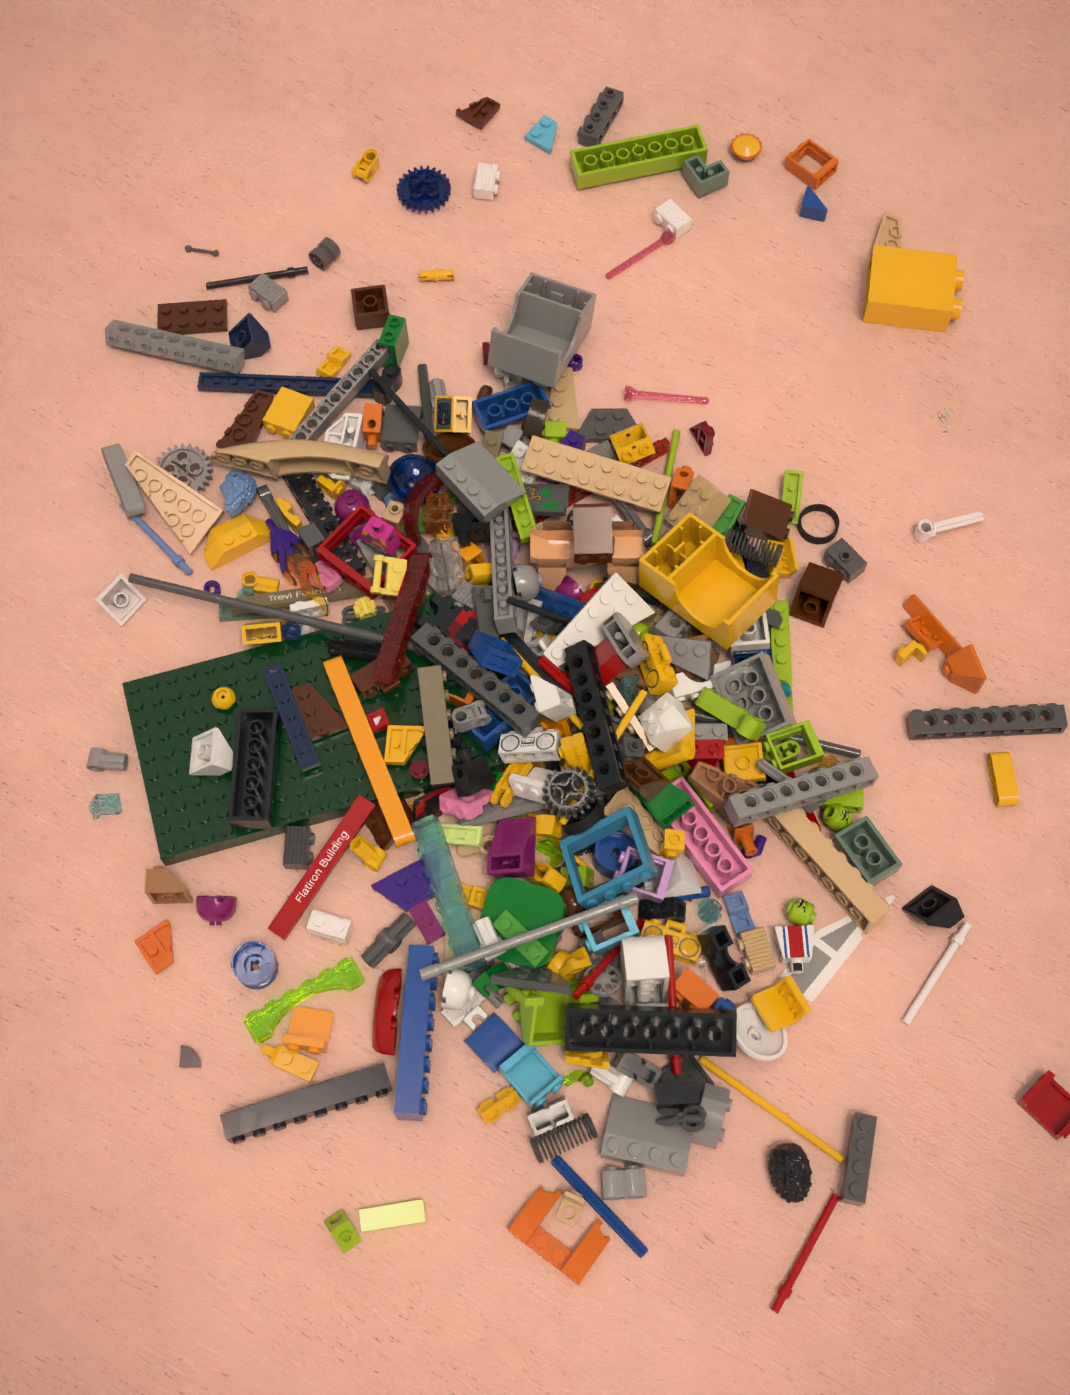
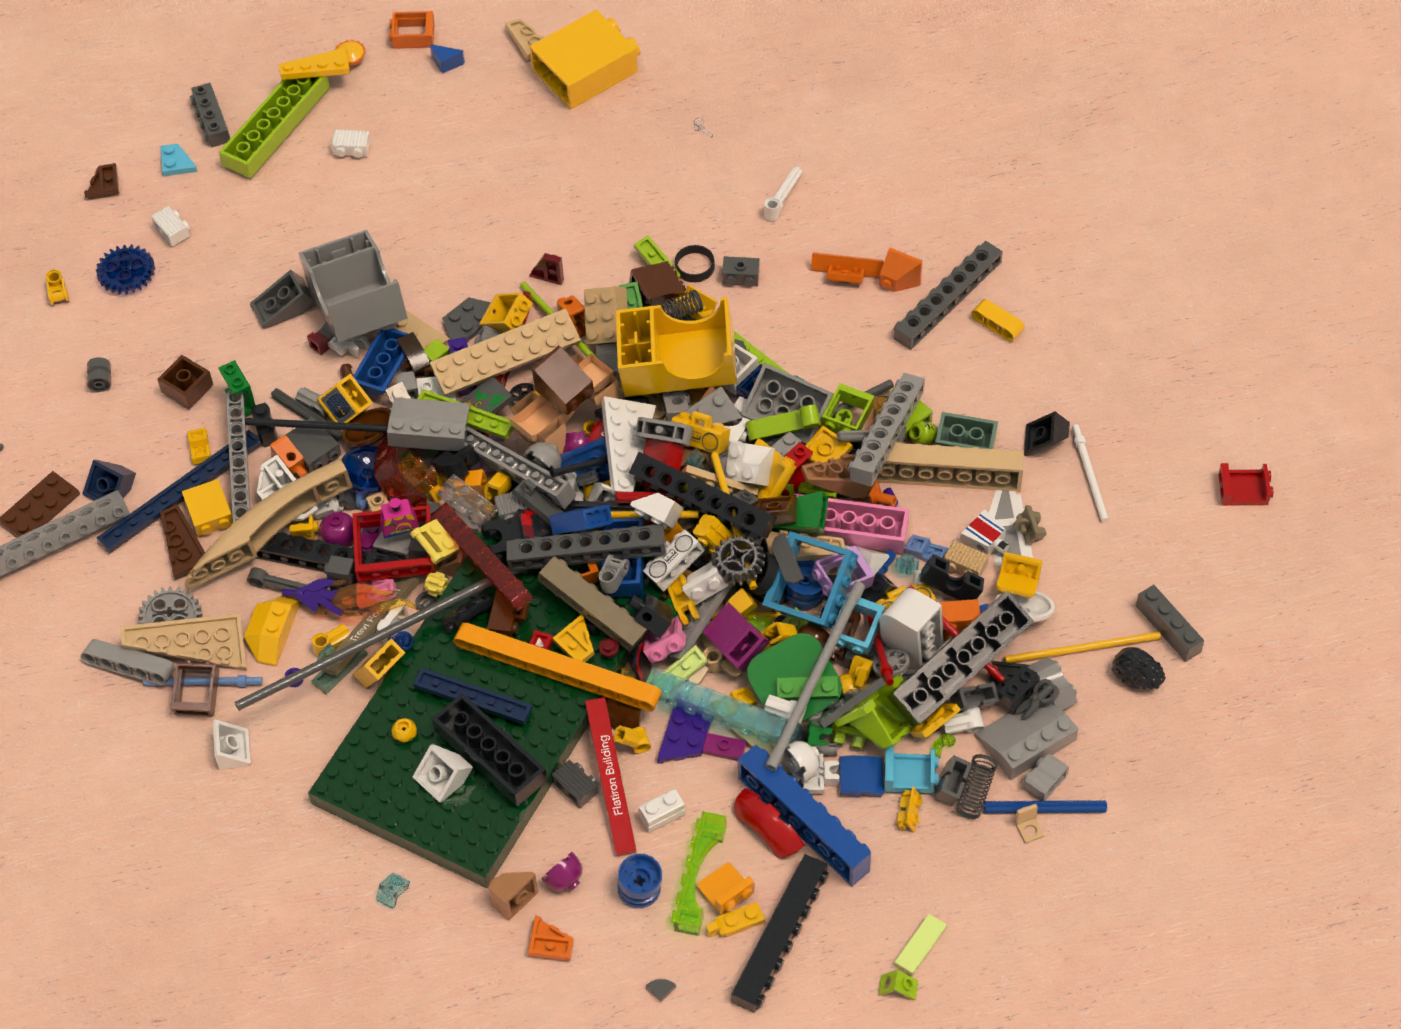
camera: 45 degrees left, 10 degrees down
light grey piece [86,747,128,772] -> none
black bar [206,266,308,290] -> none
medium blue piece [219,469,257,518] -> none
light grey brick [248,273,289,313] -> none
yellow slope [276,496,303,535] -> none
reddish brown wing [291,683,348,742] -> none
dark grey piece [361,912,416,969] -> none
yellow pin [420,268,454,282] -> none
orange wedge [508,1186,610,1286] -> none
clear pink piece [606,229,675,279] -> none
clear pink piece [624,386,709,404] -> none
yellow bracket [659,829,685,859] -> none
sand green brick [682,155,729,197] -> none
red bar [771,1193,840,1314] -> none
lime head [785,897,817,926] -> none
reddish brown slope [789,562,845,628] -> none
yellow bracket [895,640,927,666] -> none
none -> reddish brown window [170,660,220,716]
none -> dark grey slope [250,270,316,328]
none -> yellow wing [279,48,350,80]
none -> dark grey piece [771,533,804,584]
none -> dark tan hips [1013,505,1047,545]

